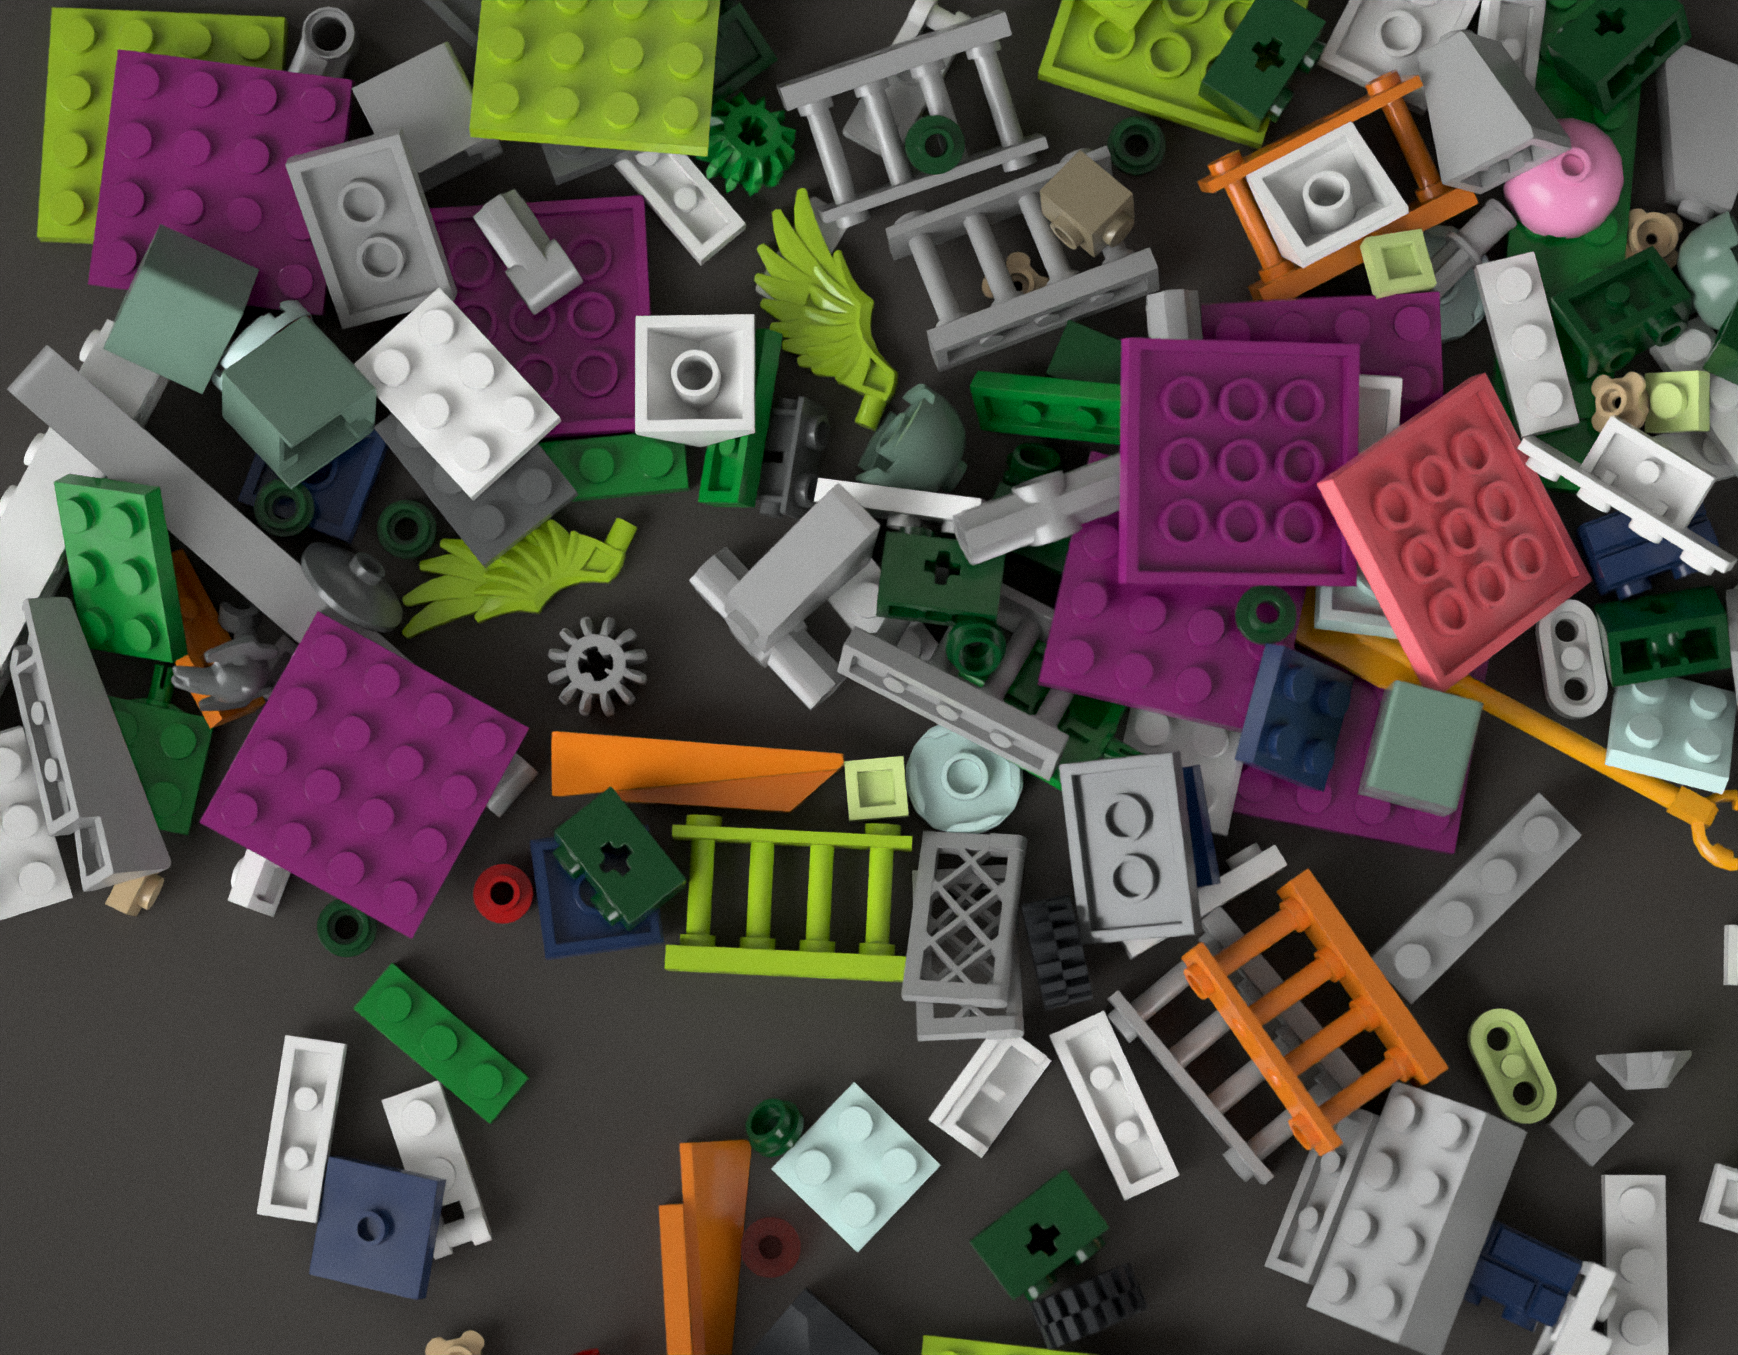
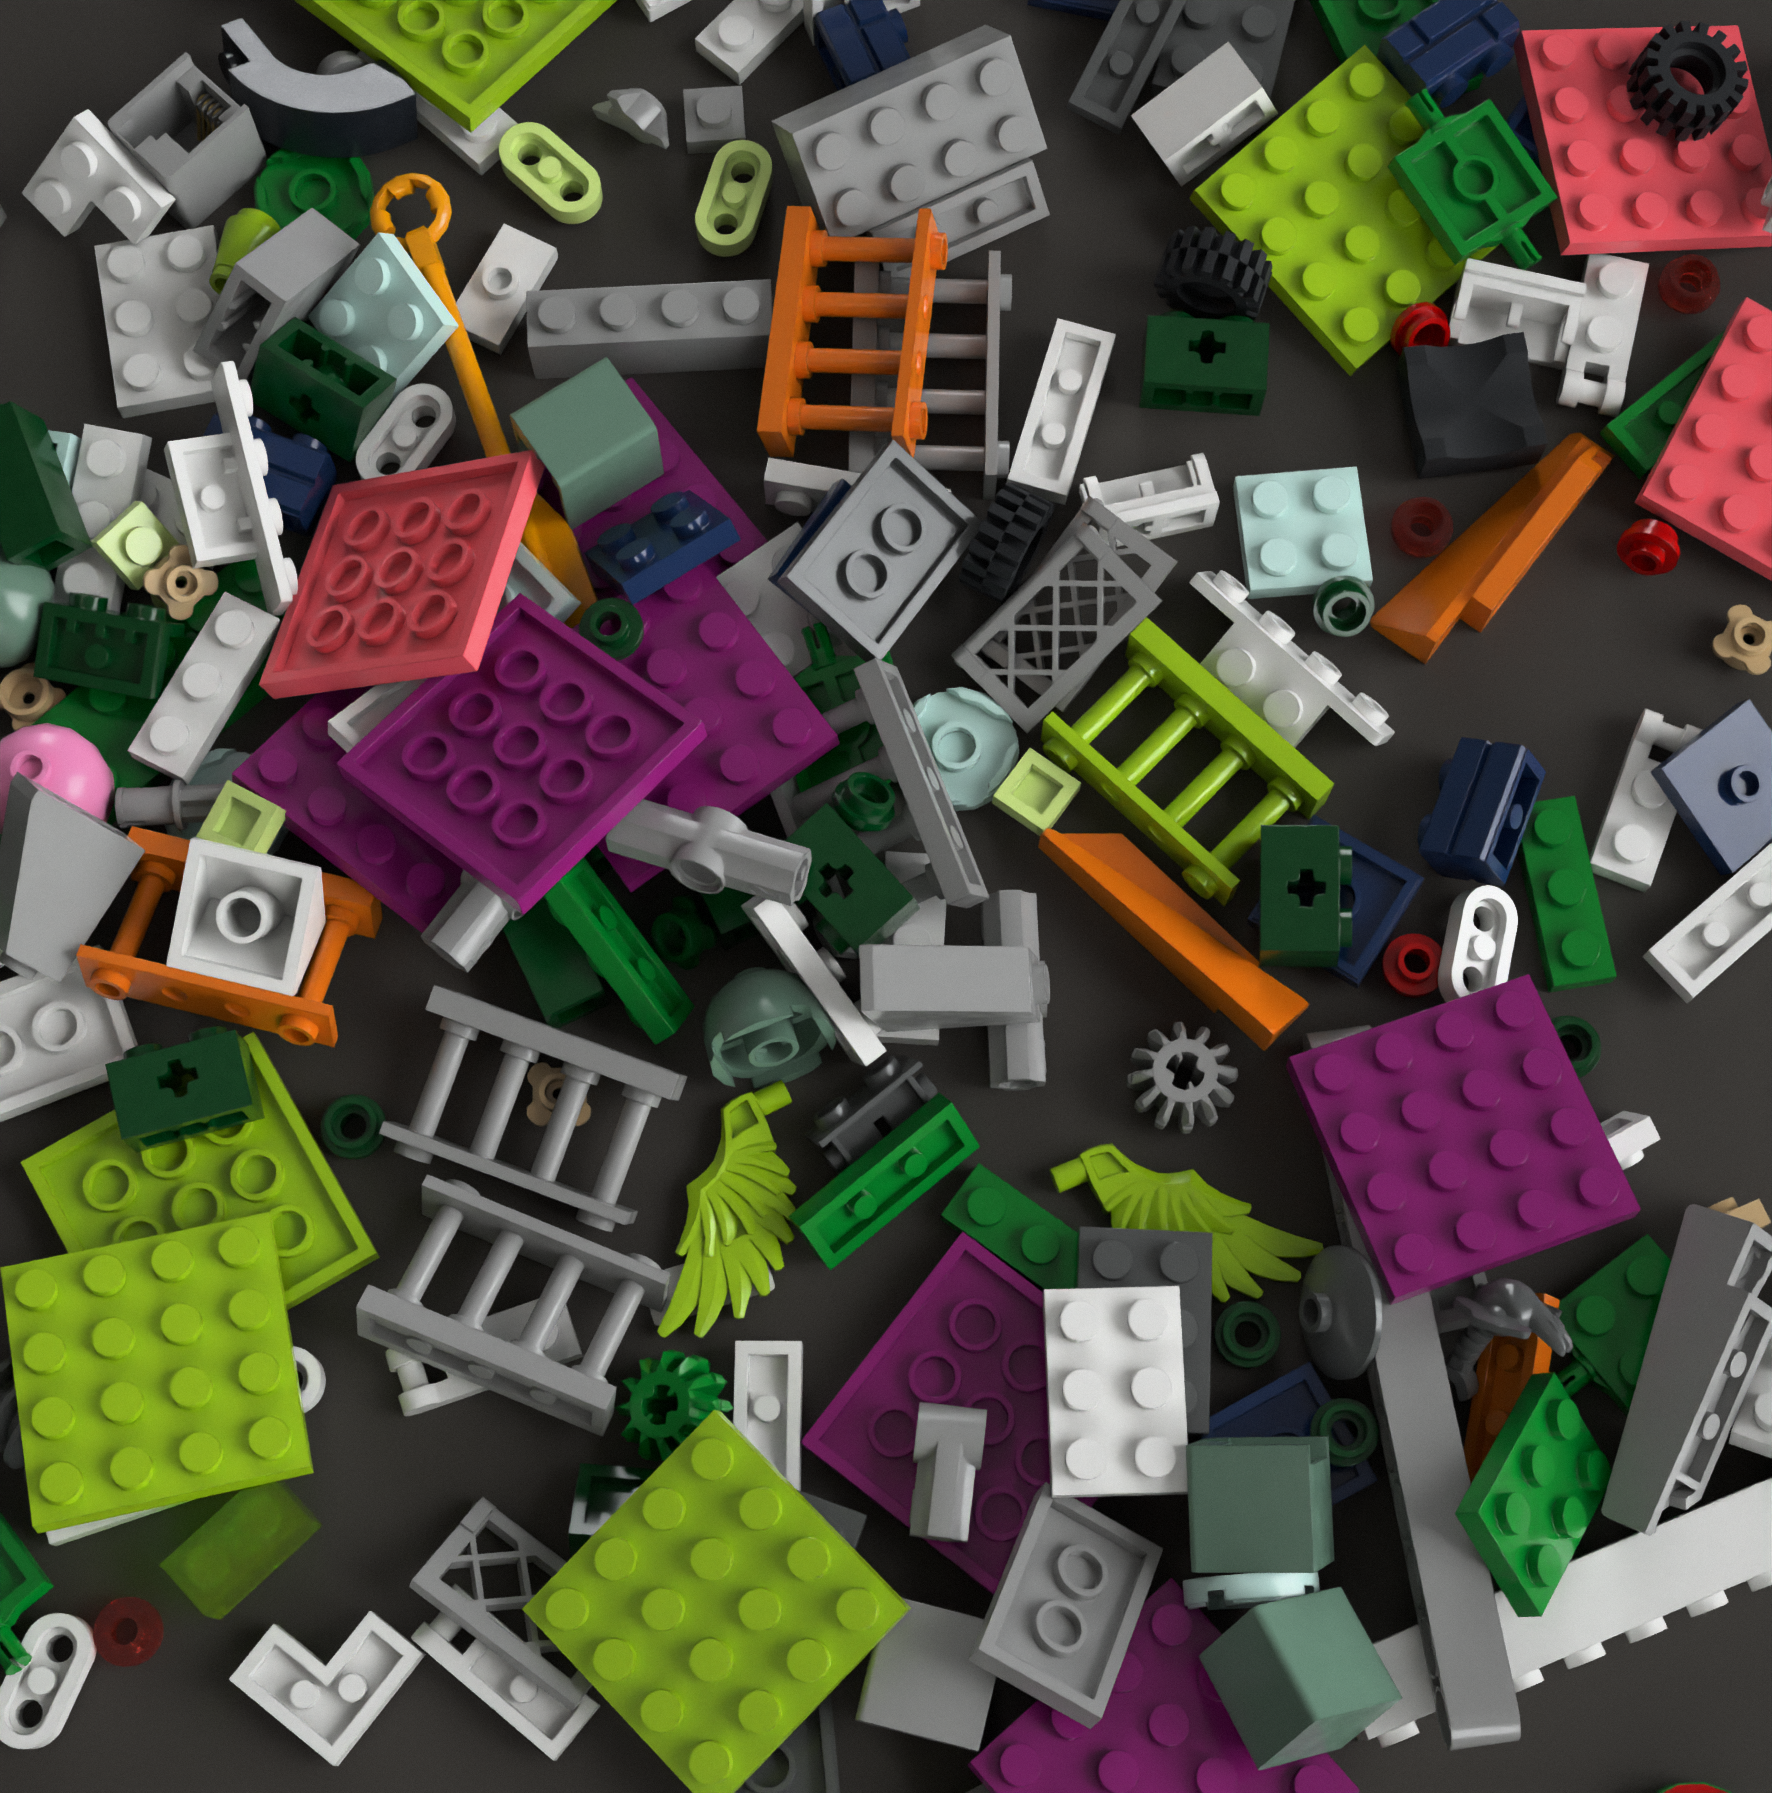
camera: 145 degrees left, 10 degrees down
white slope [635,314,755,447] -> none
dark green plate [905,115,965,175] -> none
dark tan brick [1040,150,1135,258] -> none
none -> white plate [456,224,558,355]
none -> yellowish green plate [499,122,603,224]
none -> white bracket [1189,570,1395,748]
none -> dark blue brick [1417,737,1546,887]
none -> white plate [1438,885,1518,1002]

